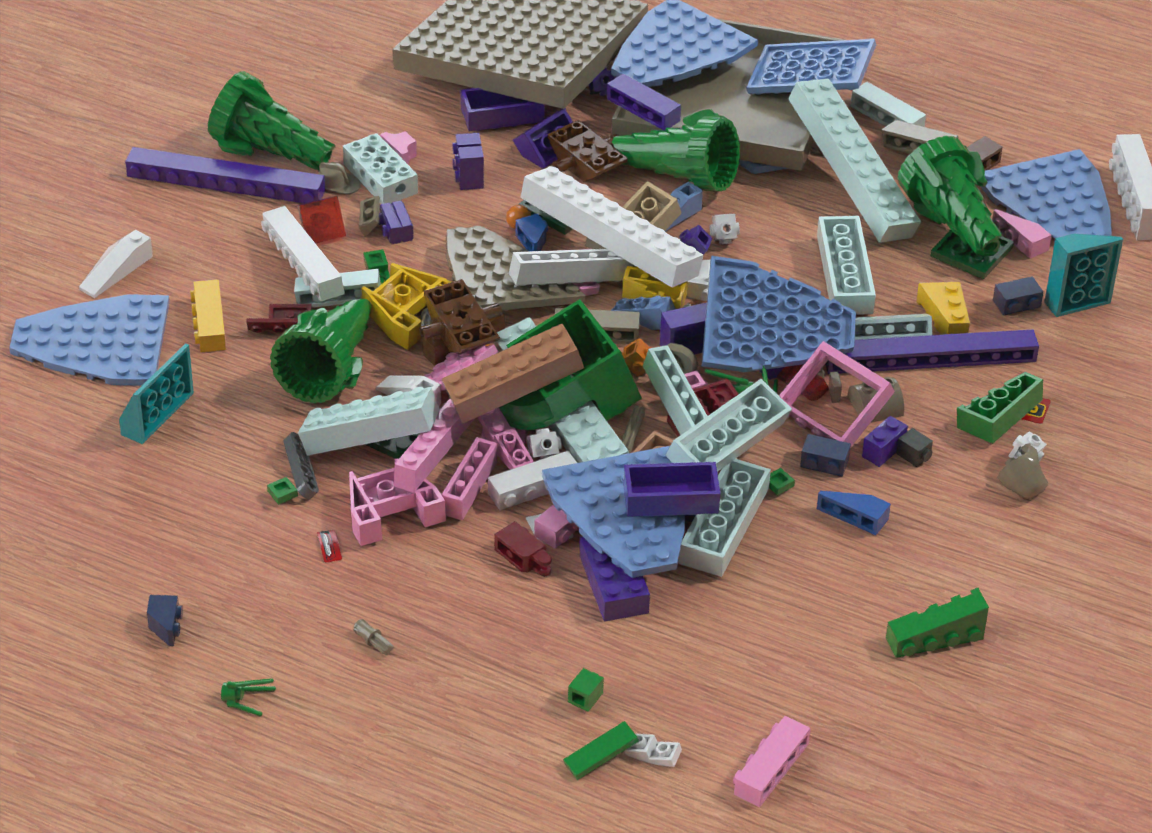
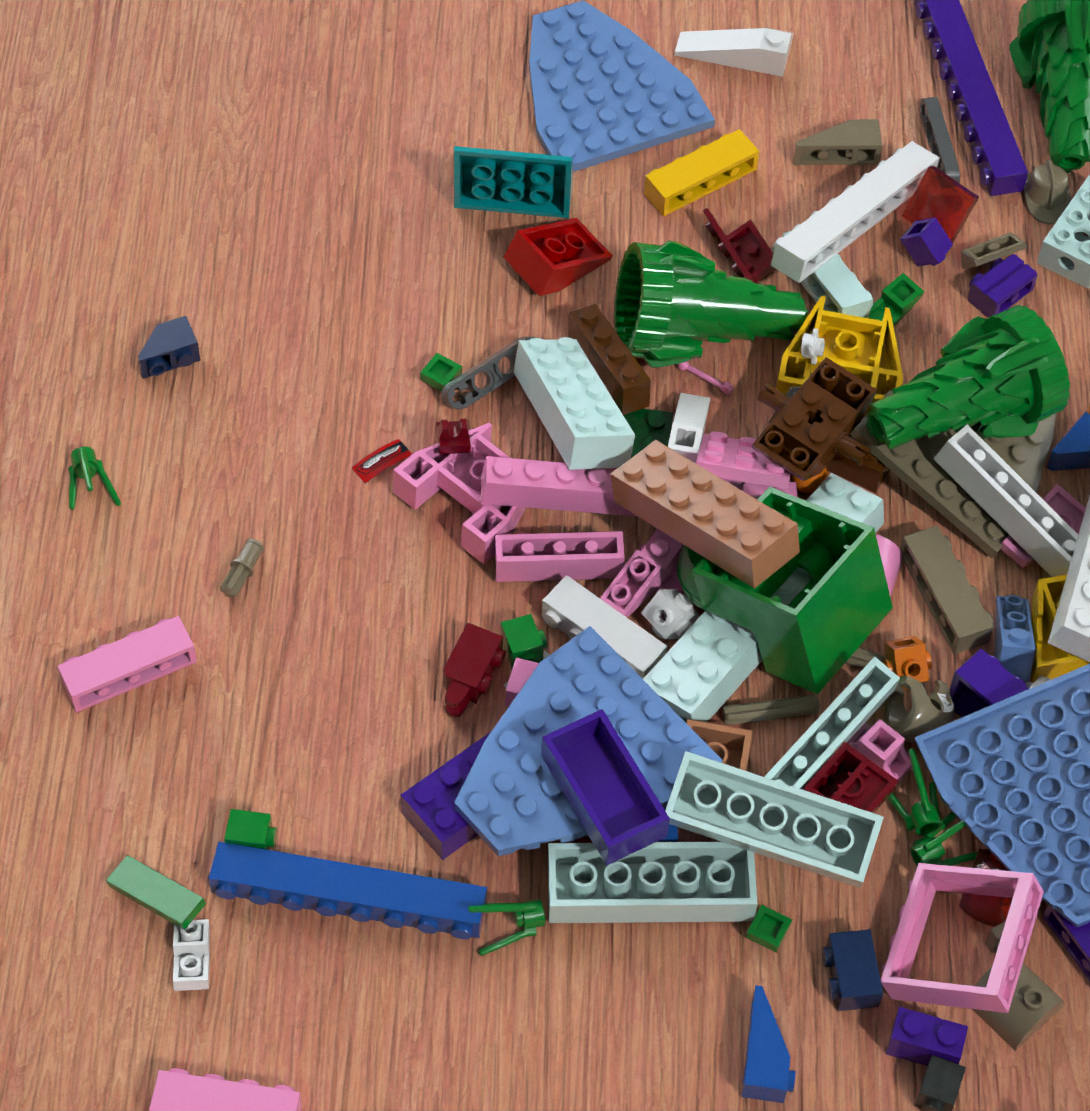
camera: 65 degrees right, 15 degrees up
none -> bright pink brick [57,616,197,713]
none -> blue brick [209,842,487,939]
none -> dark red tile [436,418,471,455]
none -> green plant [468,899,545,956]
none -> green brick [500,614,548,669]
none -> red slope [503,218,613,296]
none -> reddish brown brick [568,304,651,415]
none -> bright pink hinge [678,361,733,395]
none -> dark tan slope [793,119,882,165]
none -> white plate [801,328,825,365]
none -> green cone [866,305,1070,449]
none -> dark purple brick [900,217,953,266]
none -> dark grey beam [920,97,960,188]

